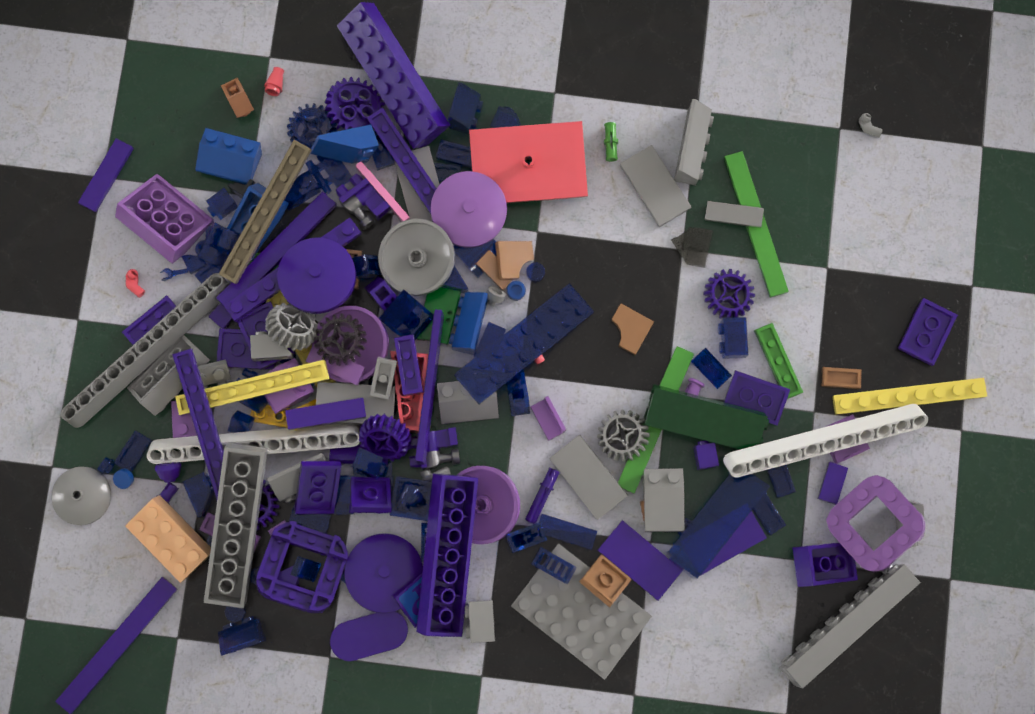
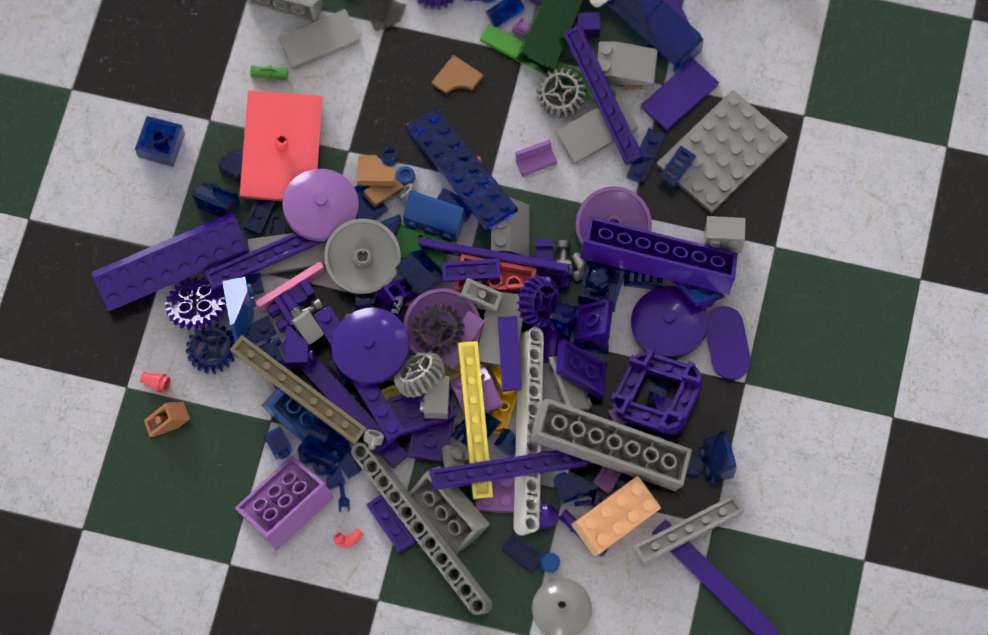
camera: 75 degrees left, 10 degrees down
dark purple tile [78,138,134,213] -> none
clear blue plate [97,457,115,475] -> none
blue slope [195,128,262,184] -> none
black panel [228,179,256,198] -> none
clear blue tile [288,505,331,534] -> none
clear blue slope [502,355,530,416] -> none
clear blue slope [506,522,547,553] -> none
dark purple axle [525,467,560,524] -> none
medium nougat tile [579,554,632,608] -> none
none -> clear blue brick [135,116,185,167]
none -> dark purple slope [284,326,315,369]
none -> light grey slope [292,310,324,345]
none -> light grey tile [363,430,384,450]
none -> clear blue tile [391,296,403,321]
none -> dark purple tile [563,24,644,165]
none -> clear blue hand [574,494,603,507]
none -> light grey plate [632,495,744,565]

